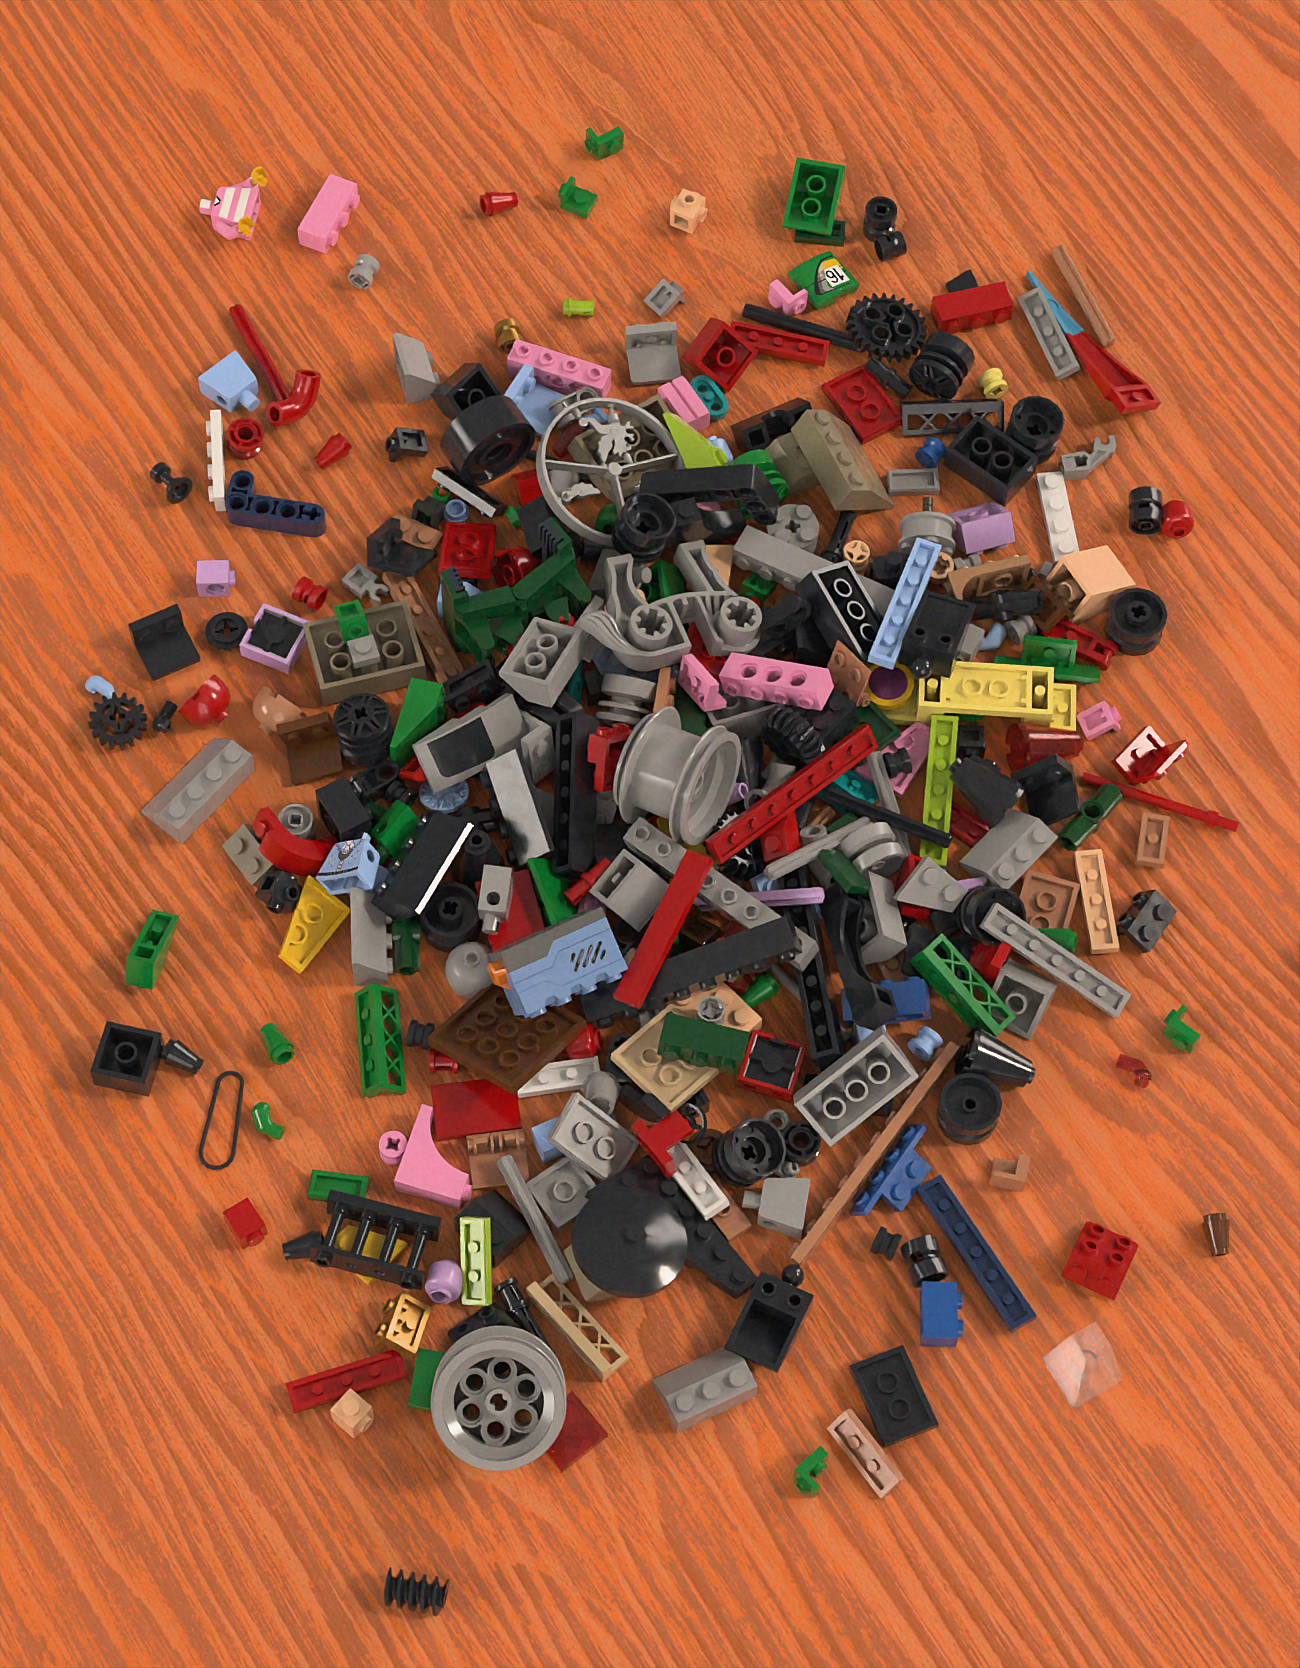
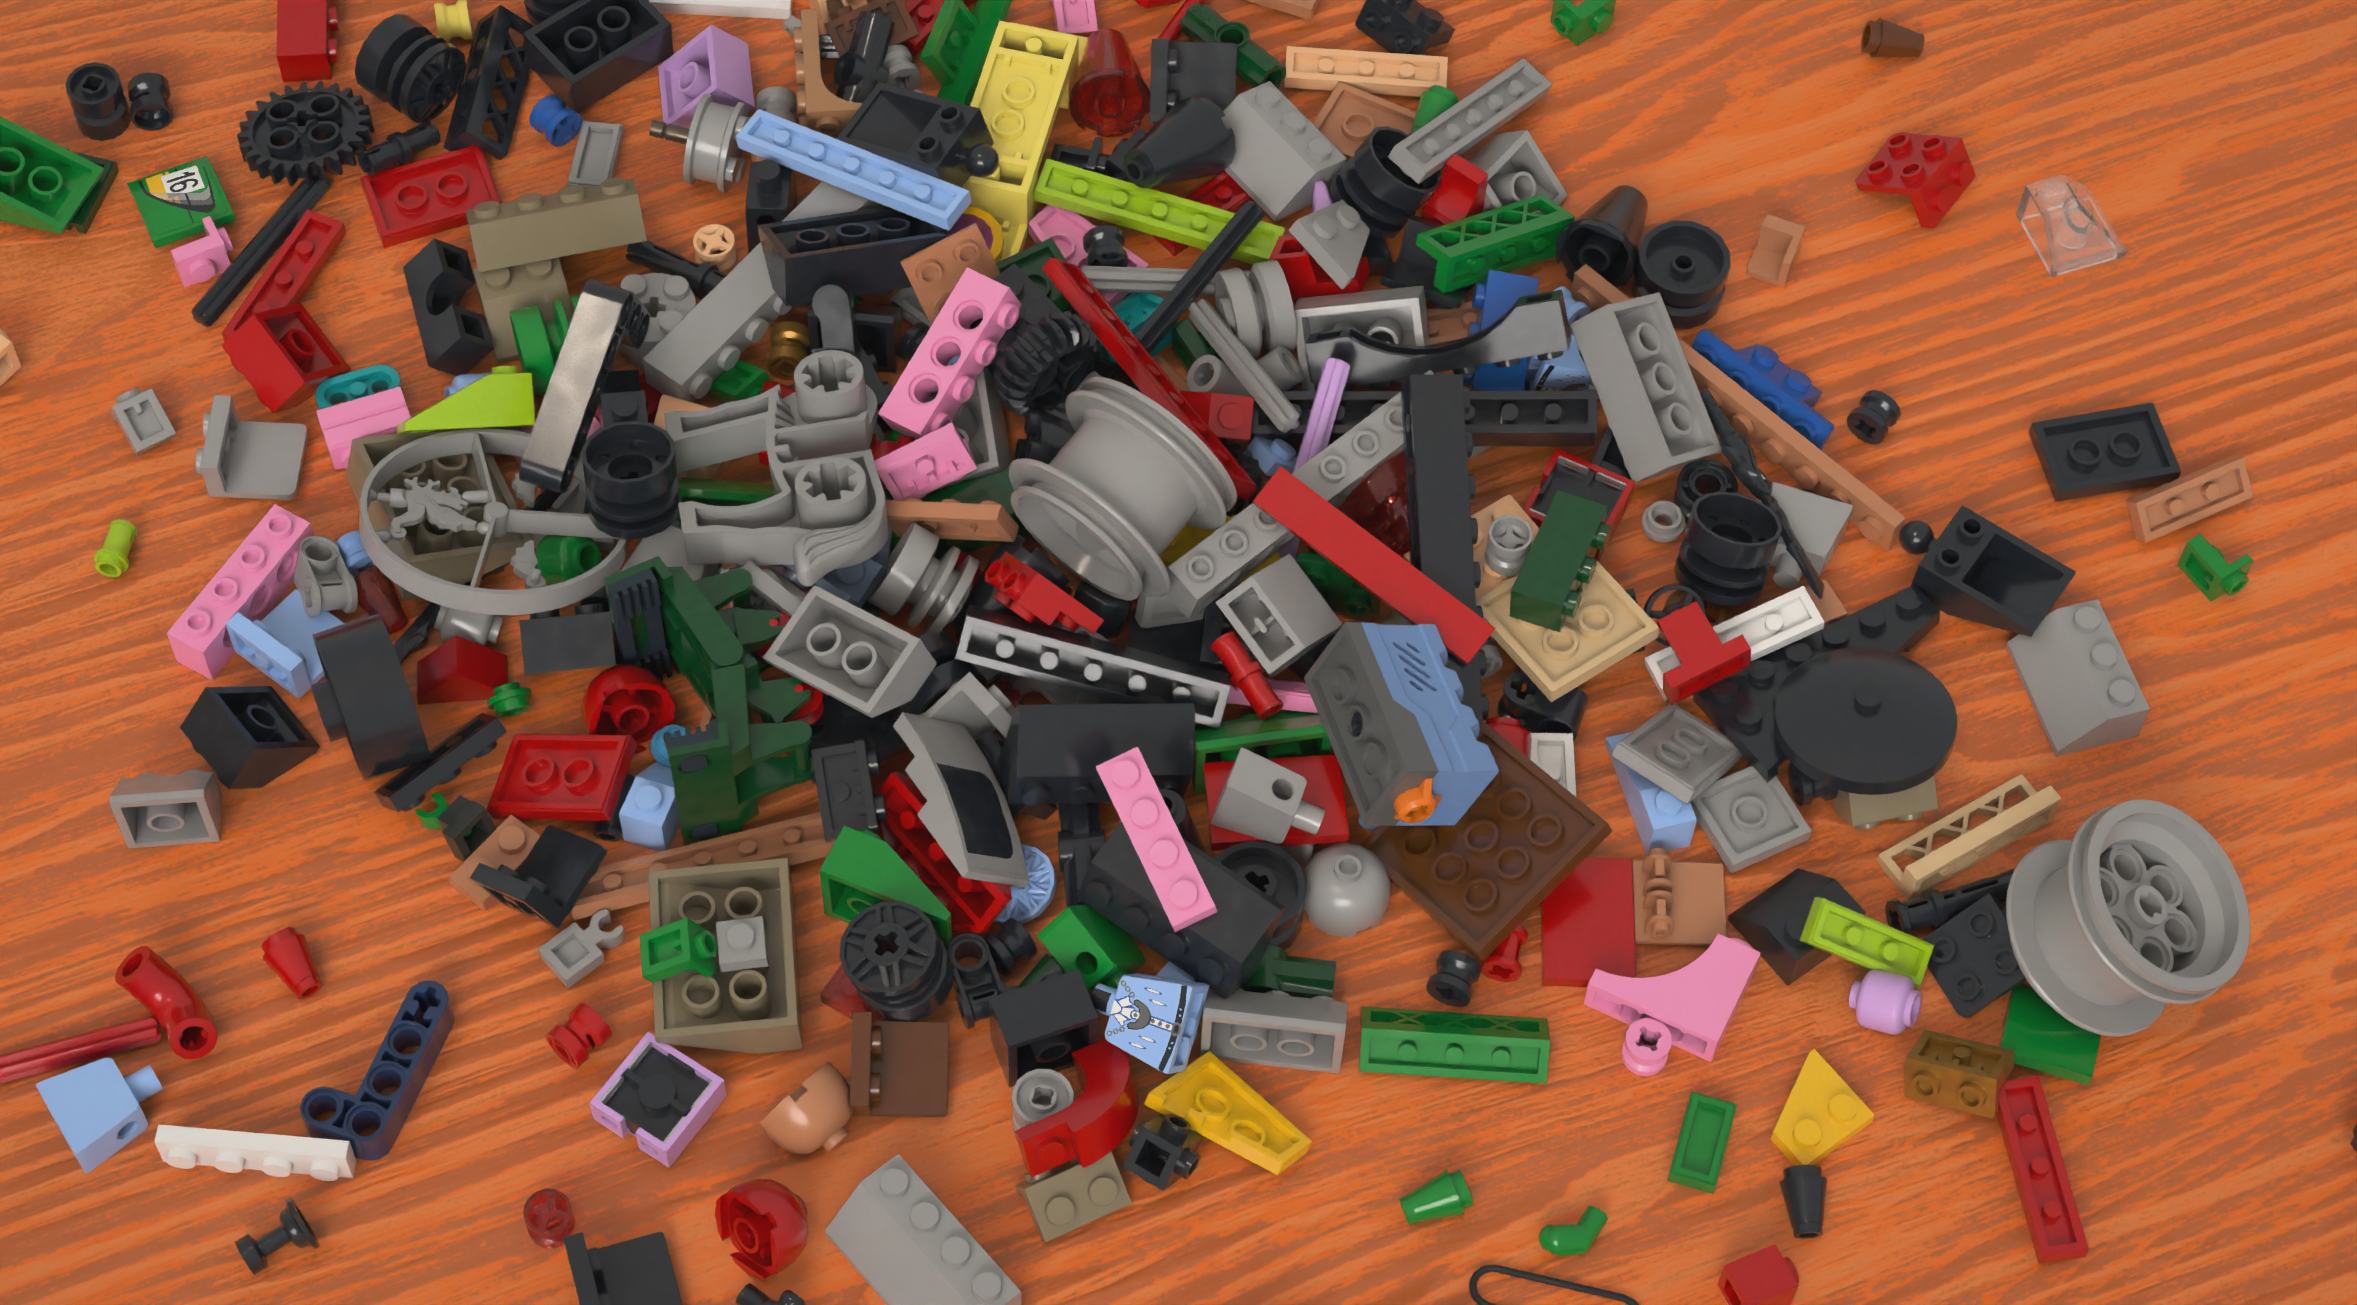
camera: 80 degrees left, 5 degrees down
lavender brick [196,560,235,597] -> none
black gear [205,612,248,651] -> none
red wheel [226,418,264,459] -> none
black fence [310,1189,442,1290] -> none
light nougat brick [330,1388,374,1439] -> none
black bracket [385,427,428,462] -> none
medium blue plate [443,499,469,522] -> none
pearl gold wheel [494,319,523,354] -> none
light grey axle [497,1155,573,1284] -> none
light grey piece [581,1071,622,1115] -> none
black tile [618,1084,668,1123] -> none
dark green tile [817,849,871,894] -> none
black wheel [900,1235,949,1288] -> none
dark blue plate [916,1174,1037,1333] -> none
blue brick [919,1281,963,1347] -> none
black slope [945,269,979,293] -> none
clear red arm [1116,1054,1152,1088] -> none
none -> clear red wheel [523,1189,576,1248]
none -> bright pink plate [1096,747,1218,932]
none -> black sword [1700,390,1824,599]

